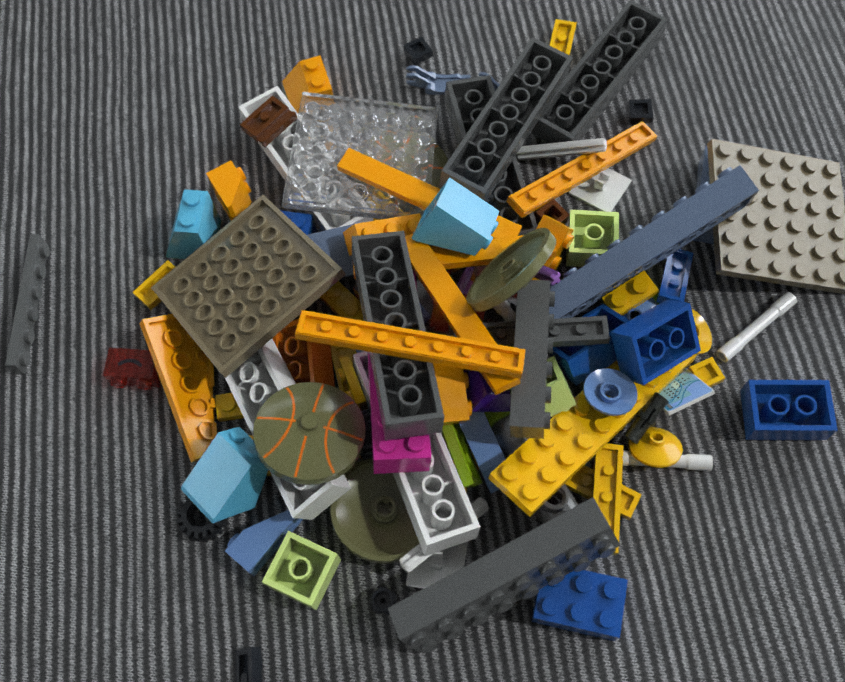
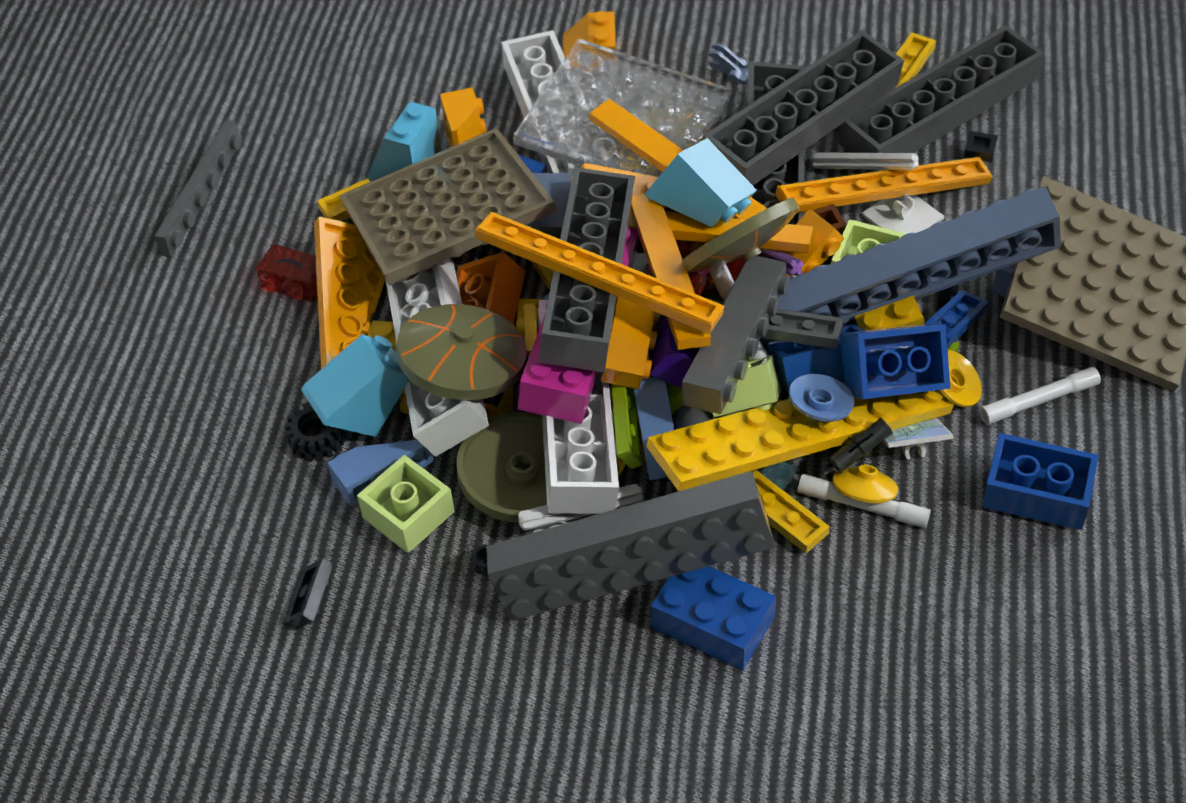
camera: 15 degrees right, 15 degrees down
reddish brown plate [240,95,297,147] -> none
black plate [403,36,433,65] -> none
yellow plate [592,443,624,555] -> none
yellow plate [688,357,725,387] -> none

